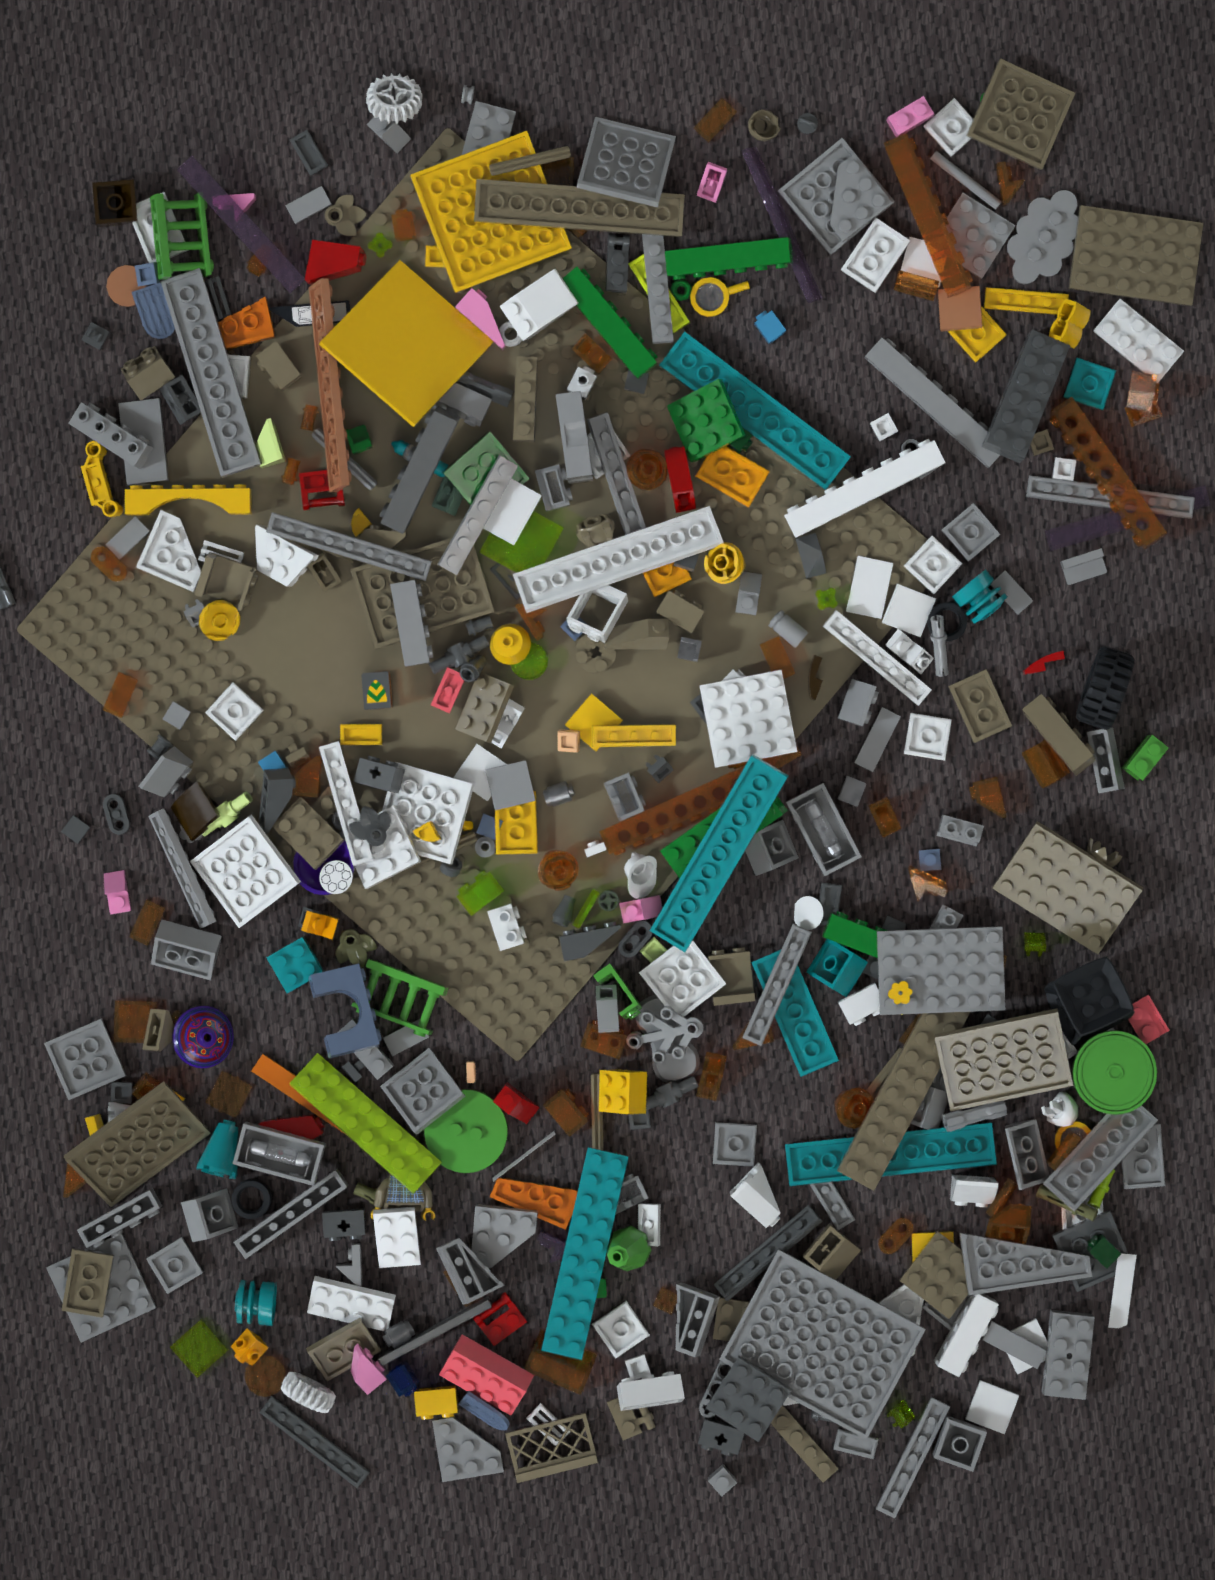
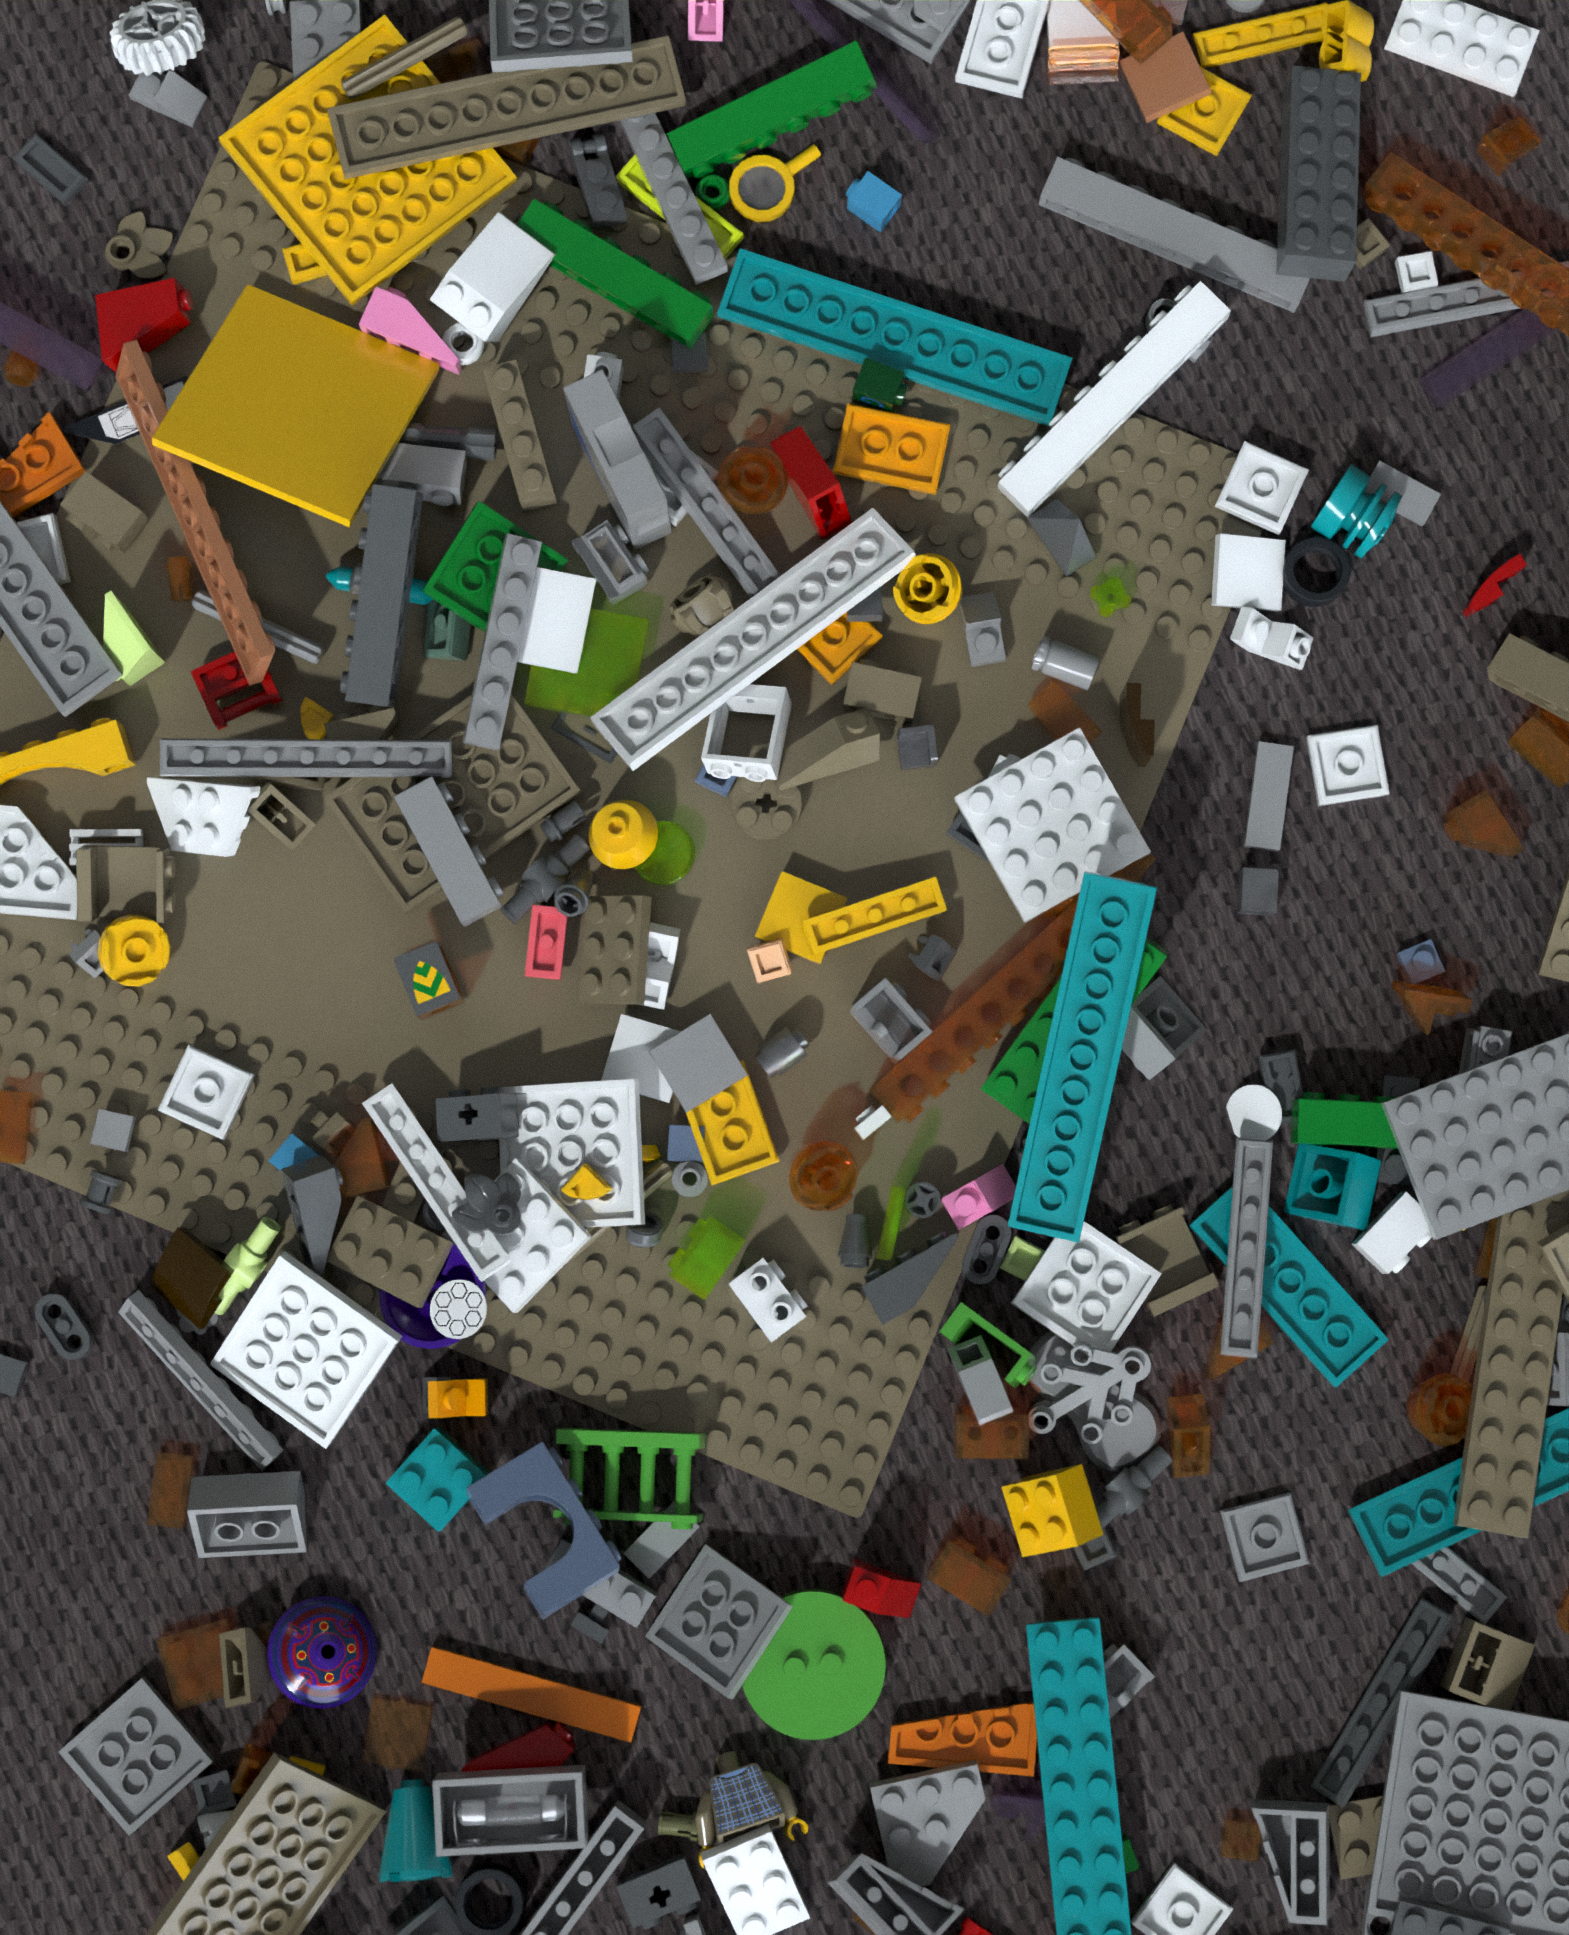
camera: 15 degrees left, 5 degrees down
bright pink slope [104,870,131,915] -> none
light grey slope [138,746,193,797] -> none
clear orange pin [281,458,301,485] -> none
light grey tile [285,186,332,224] -> none
lime plate [290,1053,442,1194] -> none
olive plate [336,929,377,967] -> none
yellow tile [340,724,382,745] -> none
green panel [346,425,374,455] -> none
clear neon green plate [368,233,393,258] -> none
clear orange brick [391,209,417,242] -> none
light nougat tile [466,1061,476,1083] -> none
white sticker [493,1131,555,1182] -> none
clear orange slope [515,603,547,641] -> none
clear orange slope [572,333,612,374] -> none
dark tan axle [591,1073,603,1150] -> none
bright green cone [607,1226,651,1271] -> none
white piece [624,852,657,899] -> none
white plate [638,1203,661,1247] -> none
green plate [667,379,746,462] -> none
white slope [730,1162,780,1228] -> none
light grey piece [786,783,861,876] -> none
white plate [823,610,931,706] -> none
light grey slope [838,679,879,727] -> none
white sticker [846,556,893,619] -> none
clear orange slope [868,797,901,837] -> none
white plate [870,413,898,442] -> none
yellow plant [888,981,912,1004] -> none
light grey pin [930,615,949,677] -> none
light grey window [936,815,984,846] -> none
light grey plate [941,503,1000,561] -> none
dark tan plate [948,669,1012,743] -> none
light grey panel [1060,548,1107,585] -> none
teal tile [1063,358,1116,410] -> none
clear orange brick [1126,371,1160,412] -> none

